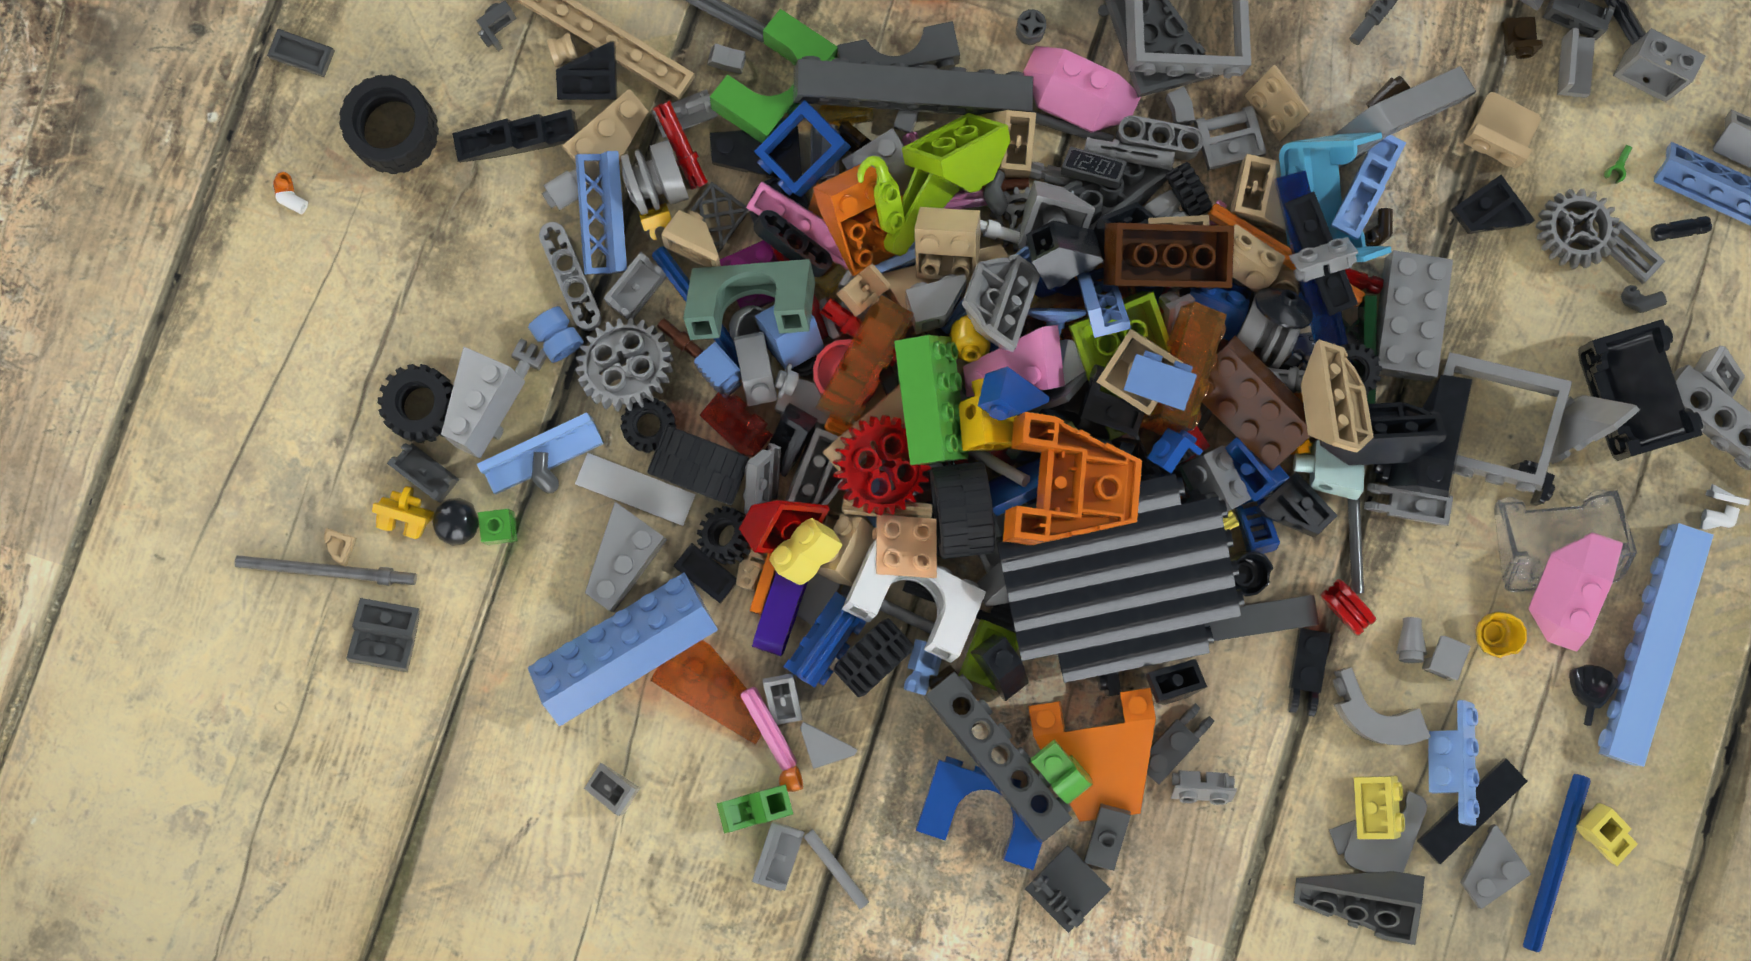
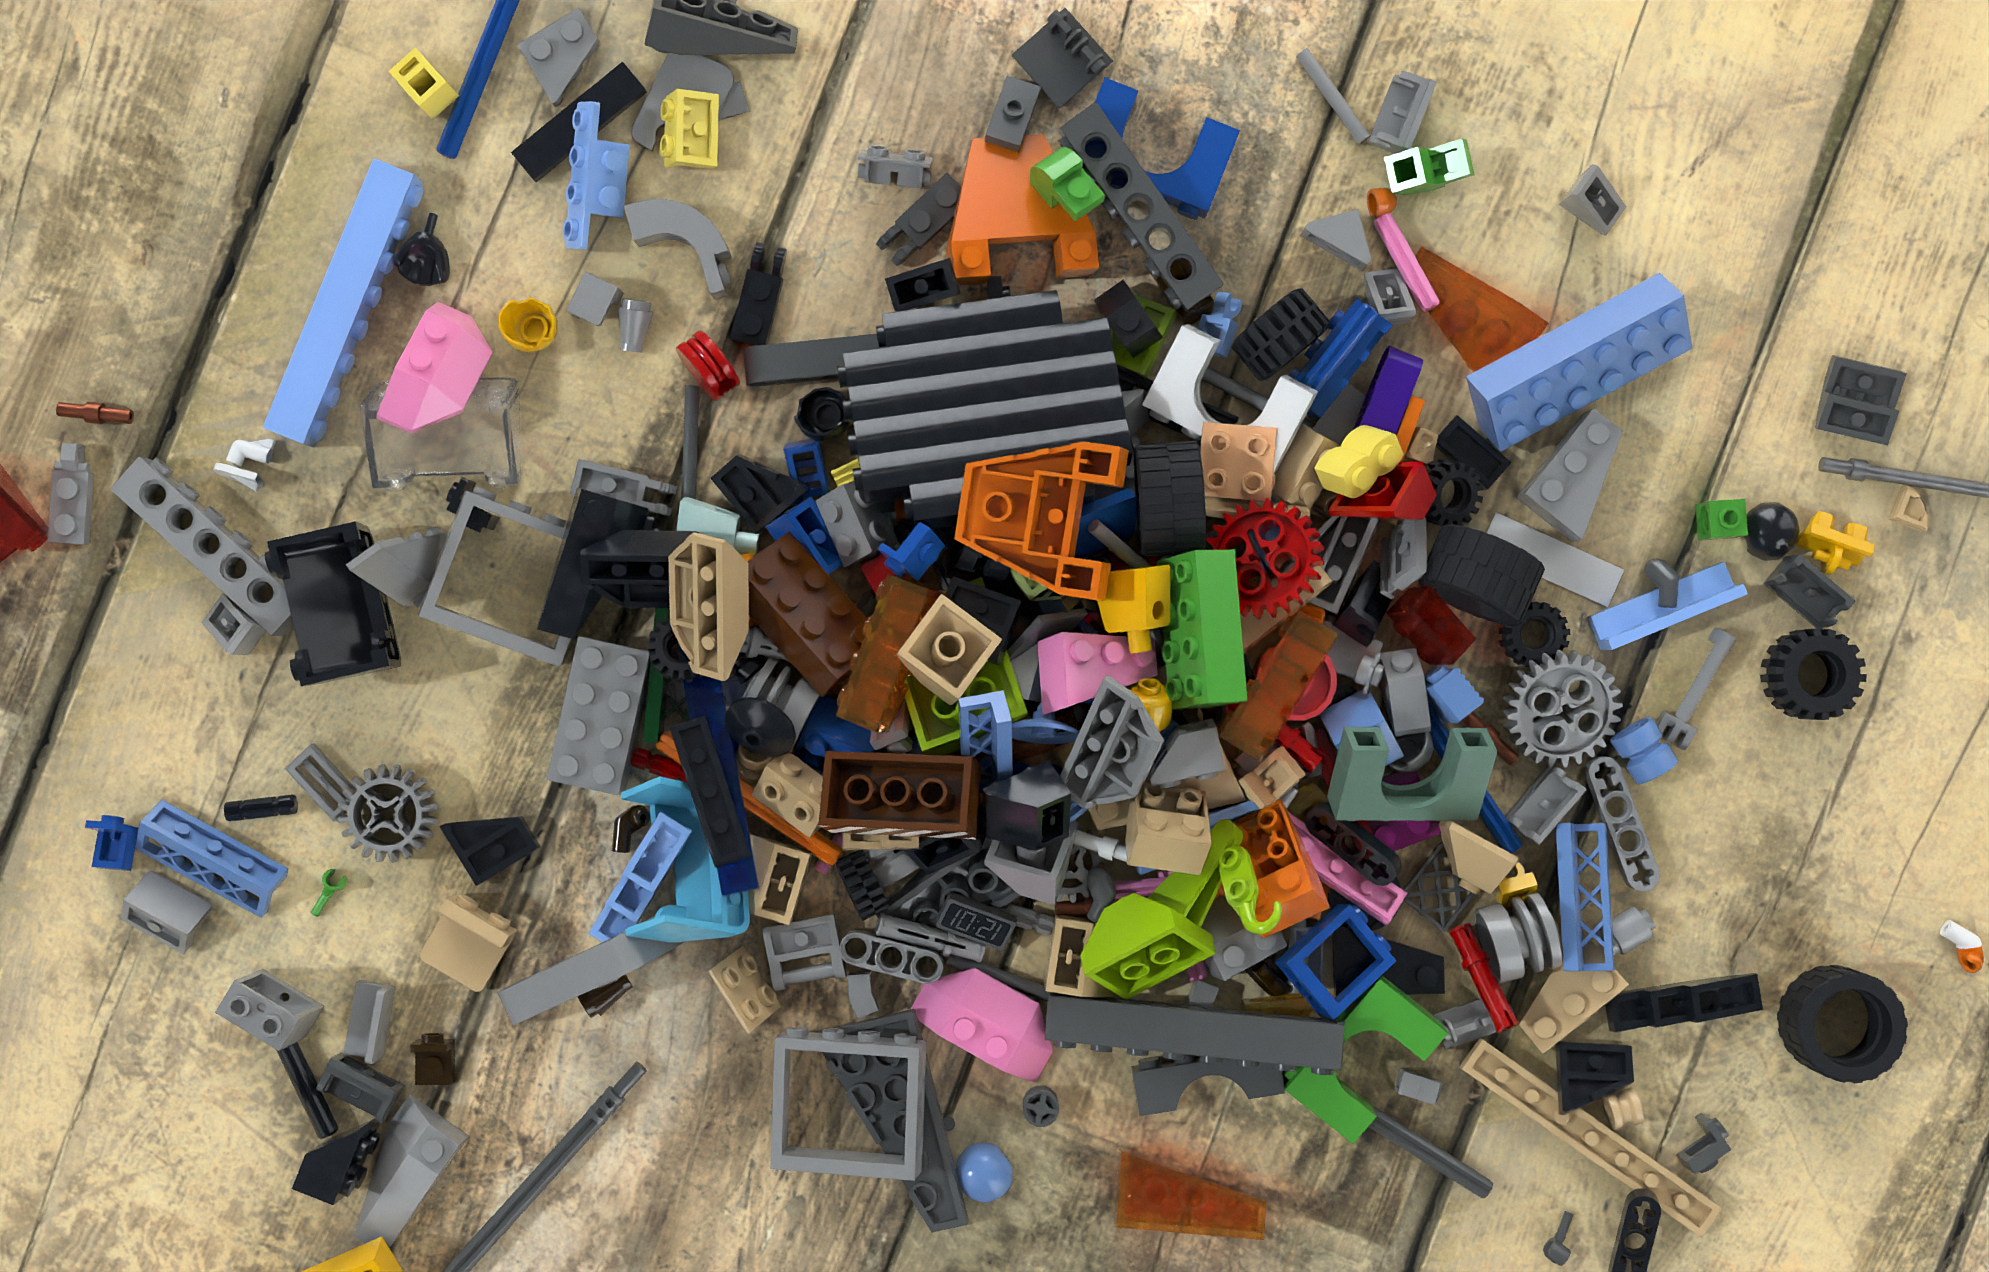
camera: 175 degrees left, 5 degrees up
dark grey tile [267,29,335,77] -> none
light grey wedge [441,347,525,459] -> none
blue slope [978,366,1050,421] -> none
medium blue brick [1123,350,1197,411] -> none
light grey hinge [1289,237,1358,282] -> none
dark grey arm [1621,285,1667,313] -> none

